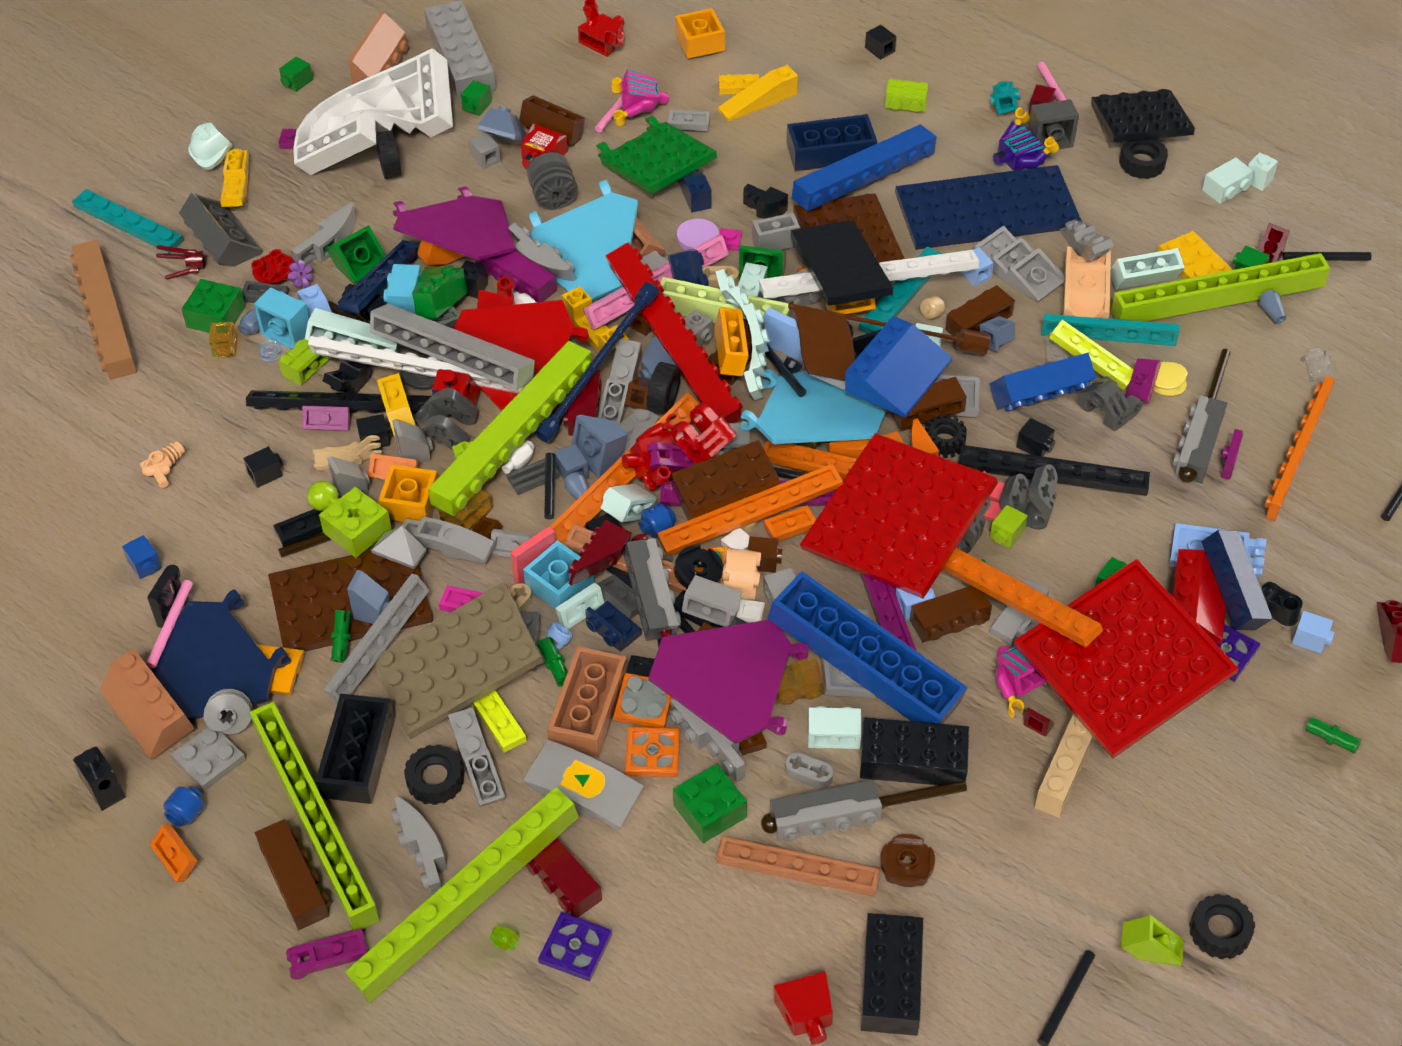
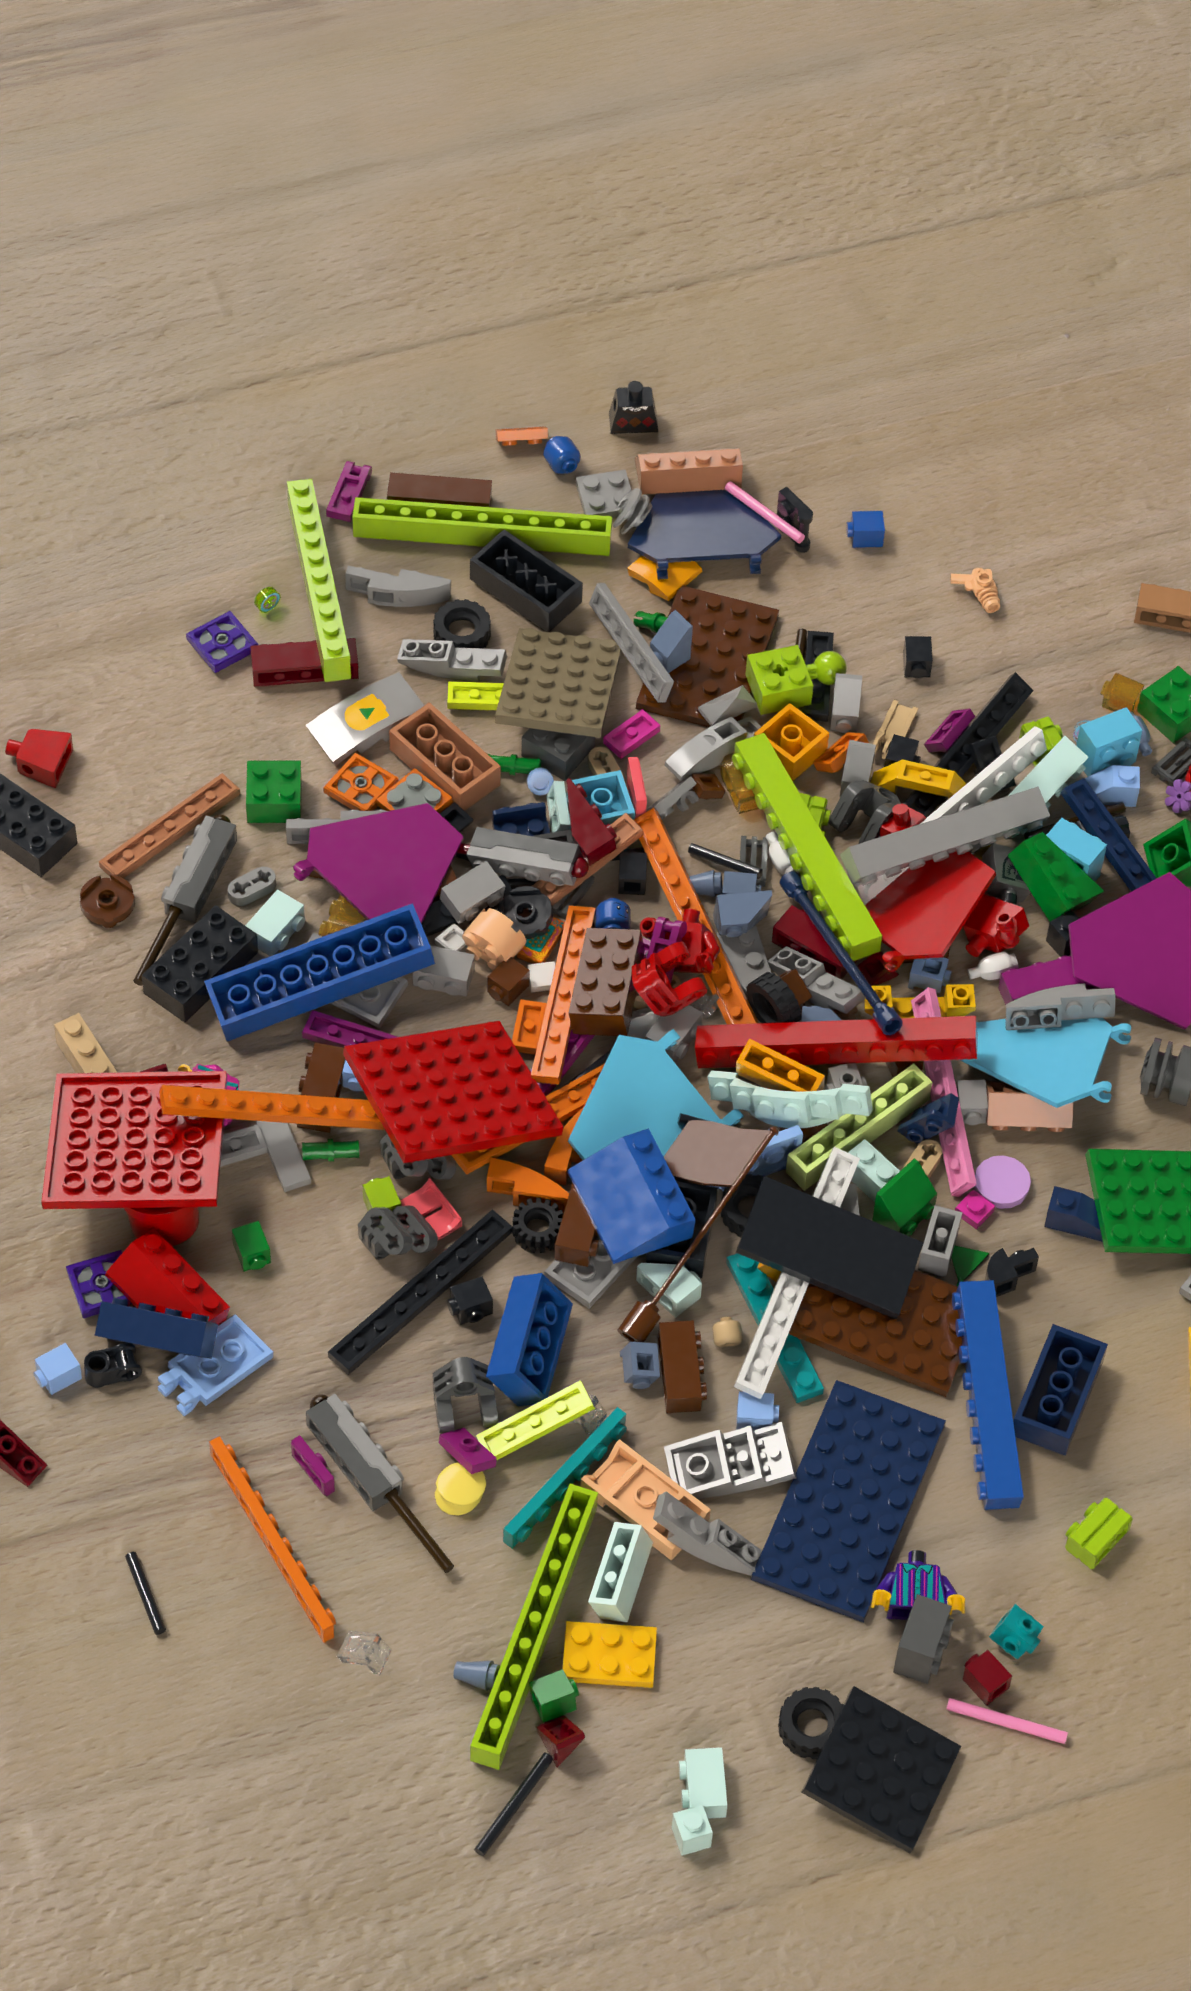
camera: 120 degrees right, 5 degrees up
light aqua brick [600,484,657,522] -> none

